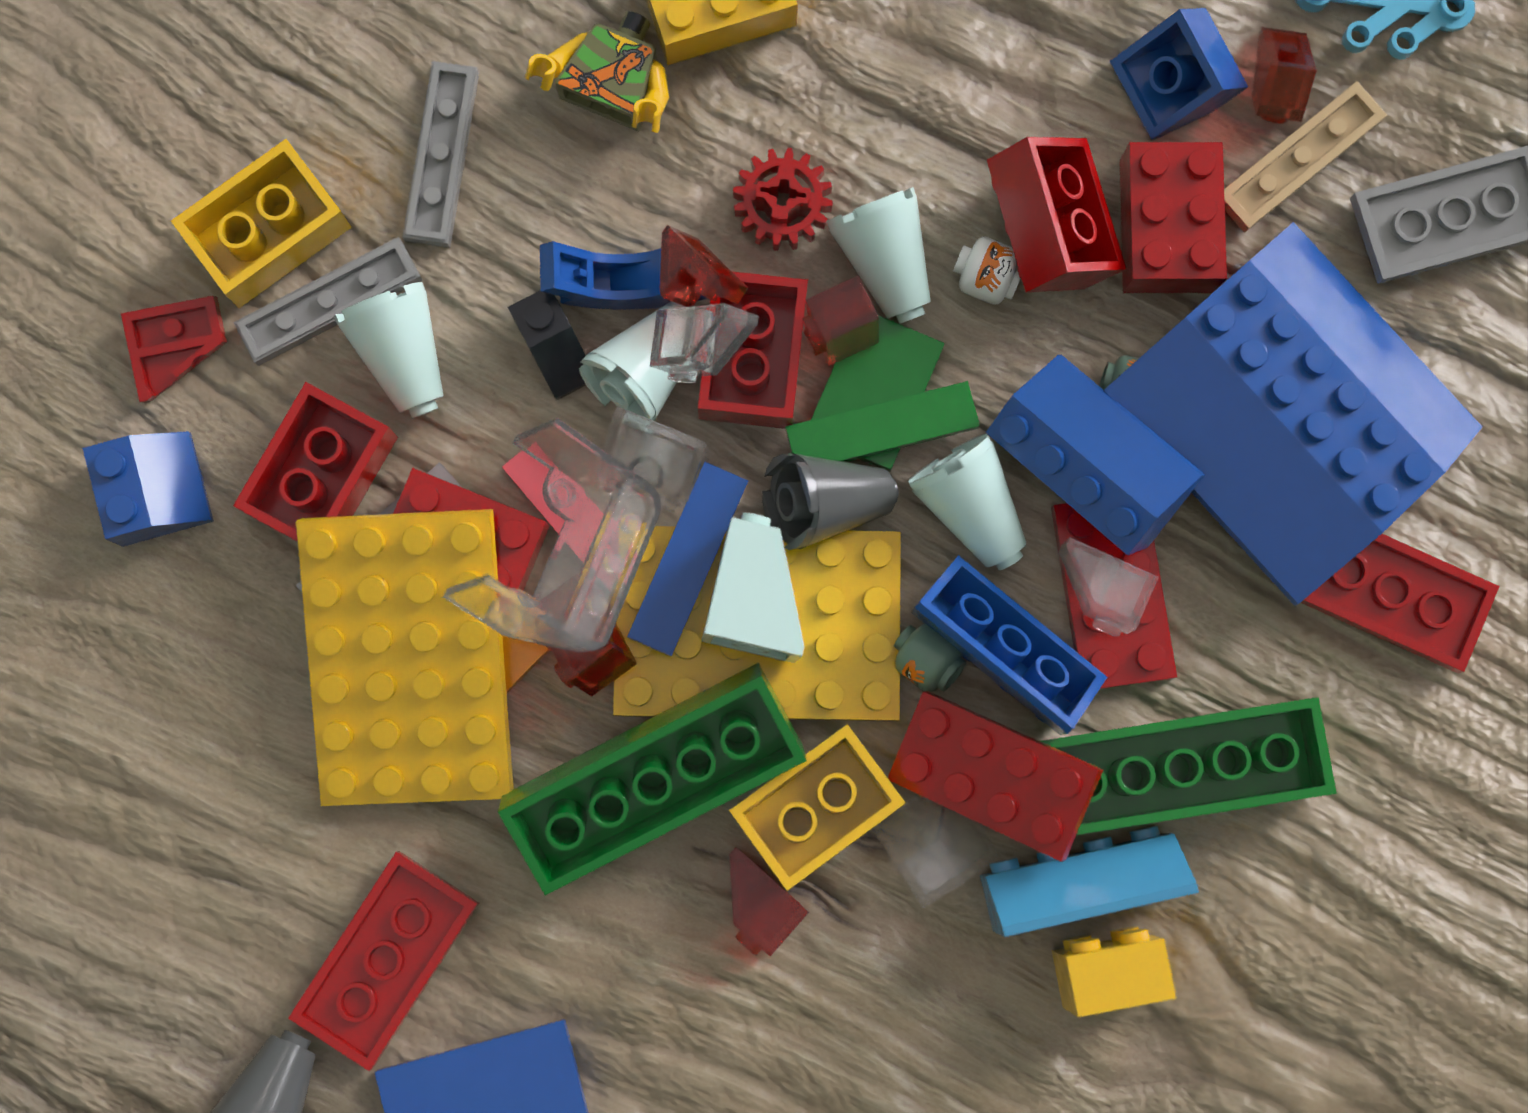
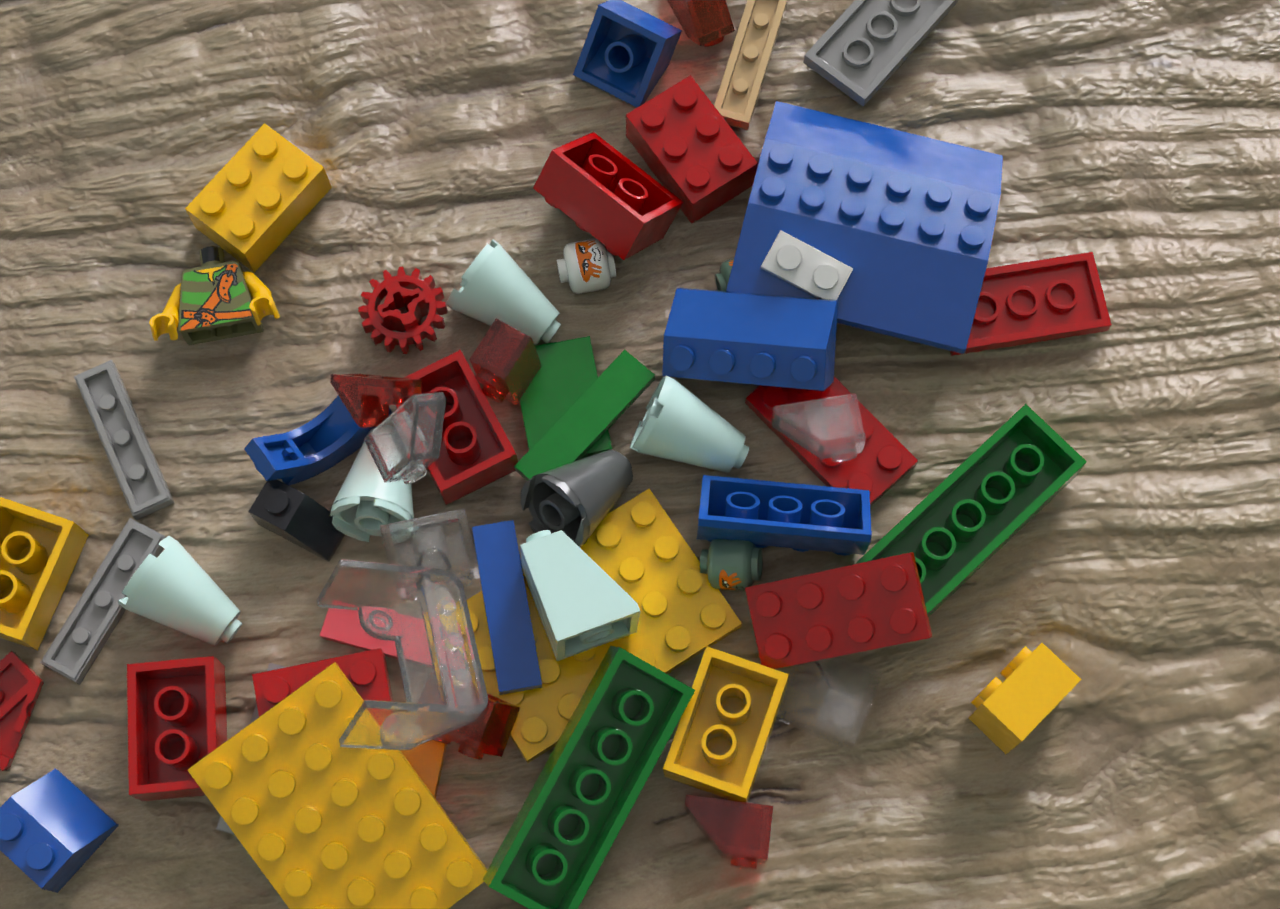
camera: 30 degrees left, 10 degrees down
dark azure slope [980,826,1199,937] -> none
none -> white plate [761,230,853,300]

